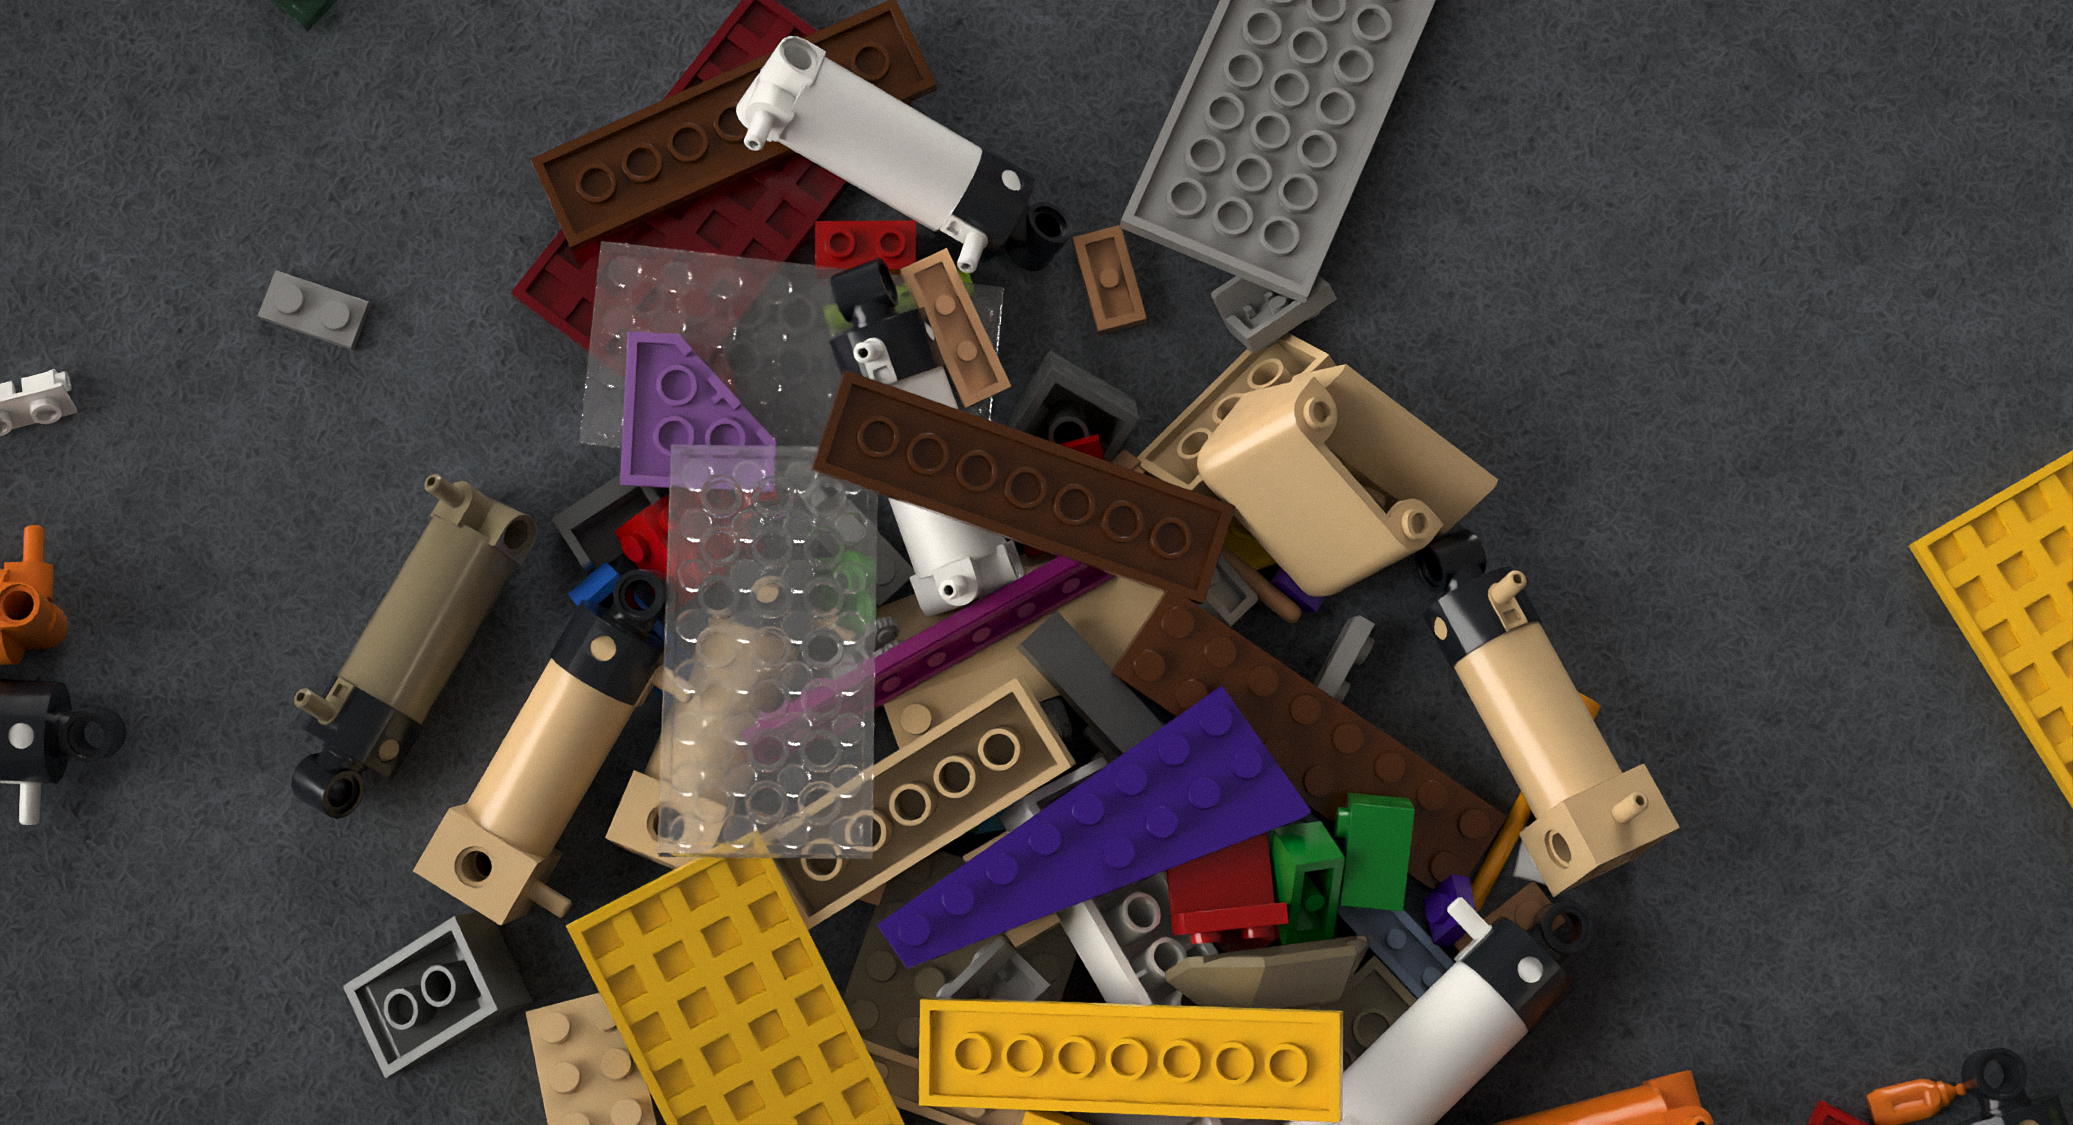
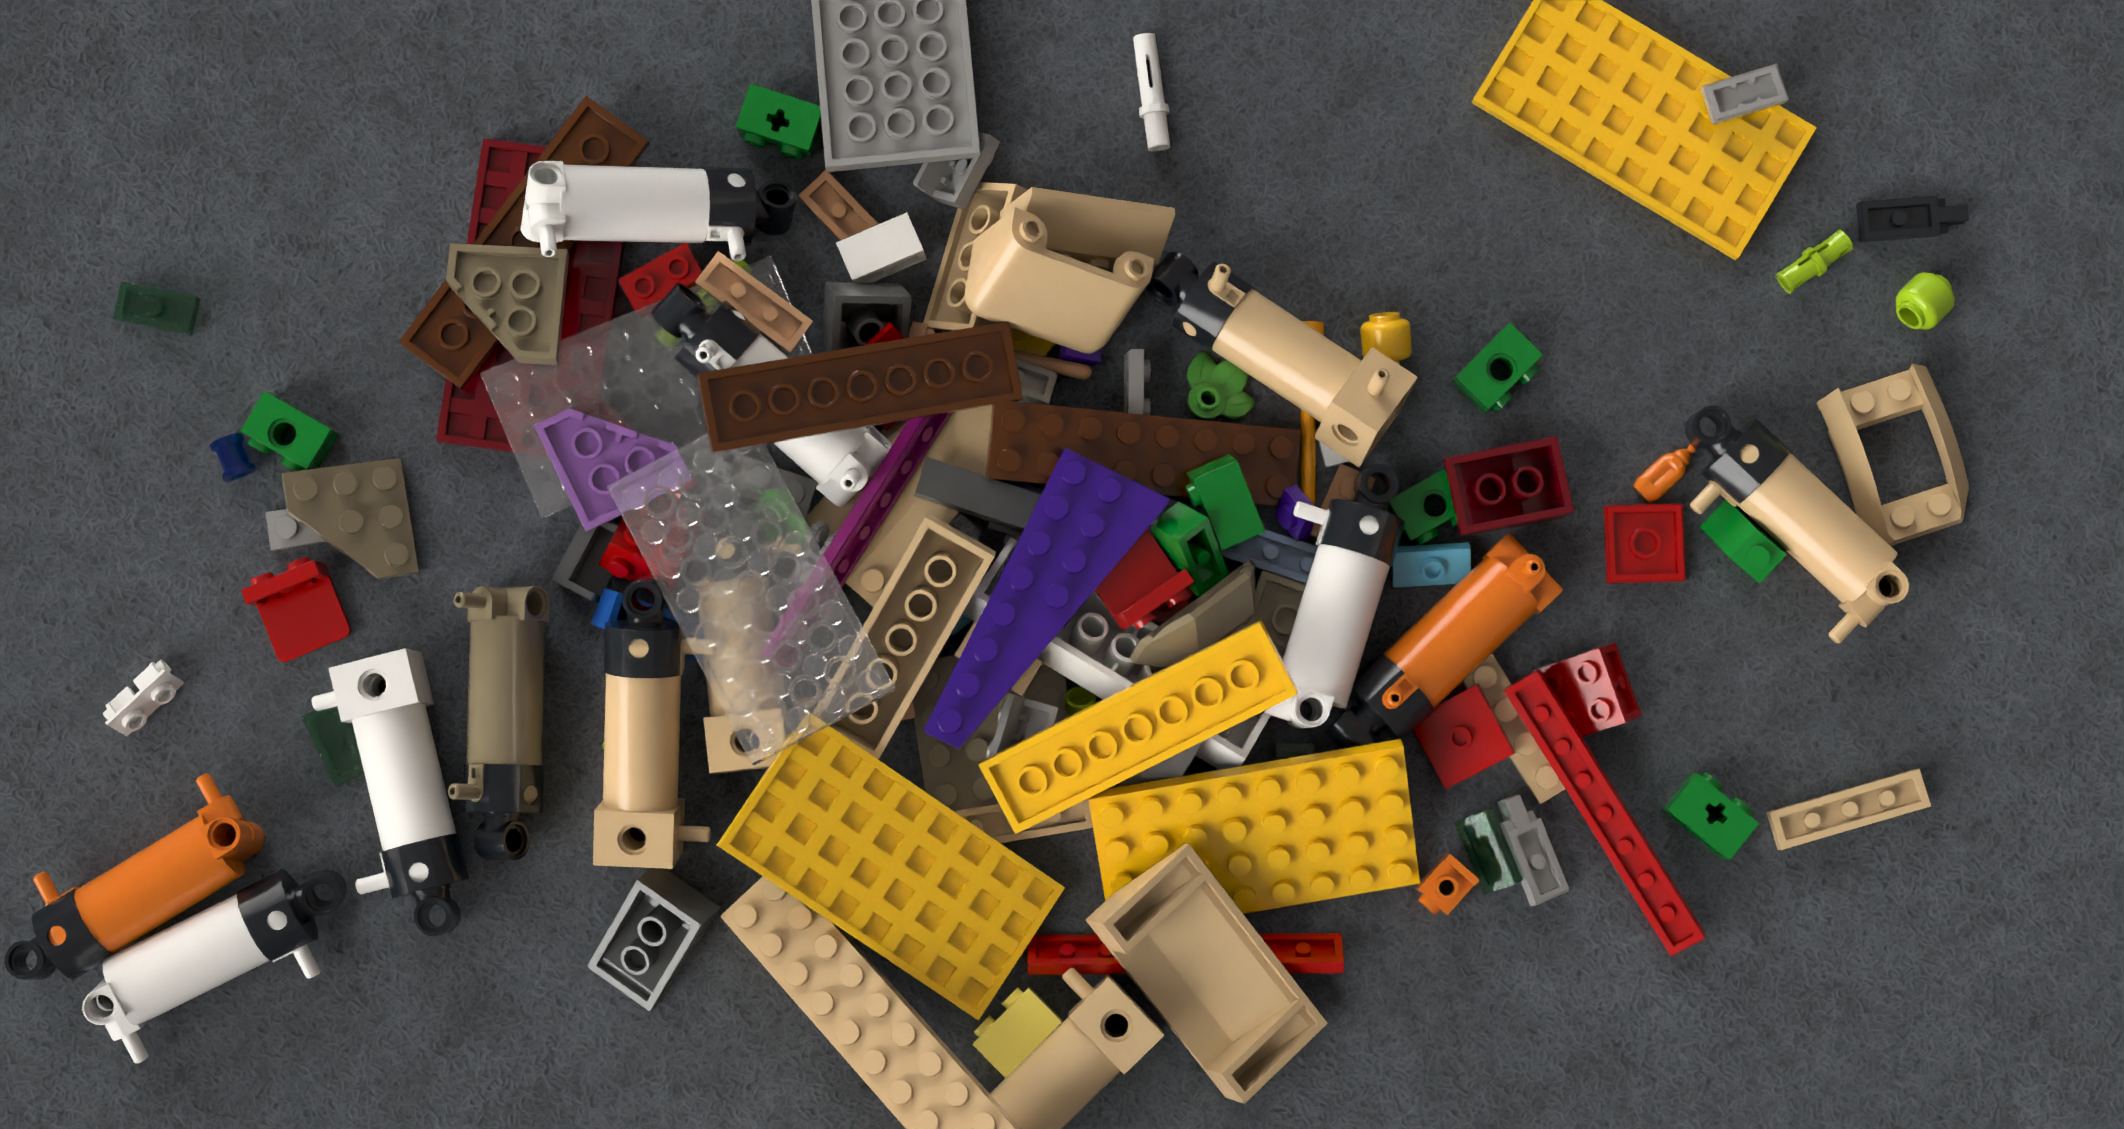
camera: 25 degrees left, 5 degrees up
none -> clear blue bush [210,433,257,482]
none -> green brick [240,391,339,471]
none -> red bracket [241,557,351,662]
none -> dark tan plate [281,458,419,579]
none -> clear green plate [301,706,364,787]
none -> white piece [312,648,469,936]
none -> dark tan plate [446,243,569,365]
none -> green brick [735,83,822,160]
none -> white hinge [836,213,927,283]
none -> lime hinge [1065,687,1096,716]
none -> white pin [1133,33,1170,152]
none -> bright green plate [1186,351,1255,421]
none -> yellow head [1360,312,1412,365]
none -> green brick [1388,469,1458,545]
none -> medium azure plate [1391,542,1471,588]
none -> dark red slope [1443,436,1574,536]
none -> green brick [1451,322,1543,414]

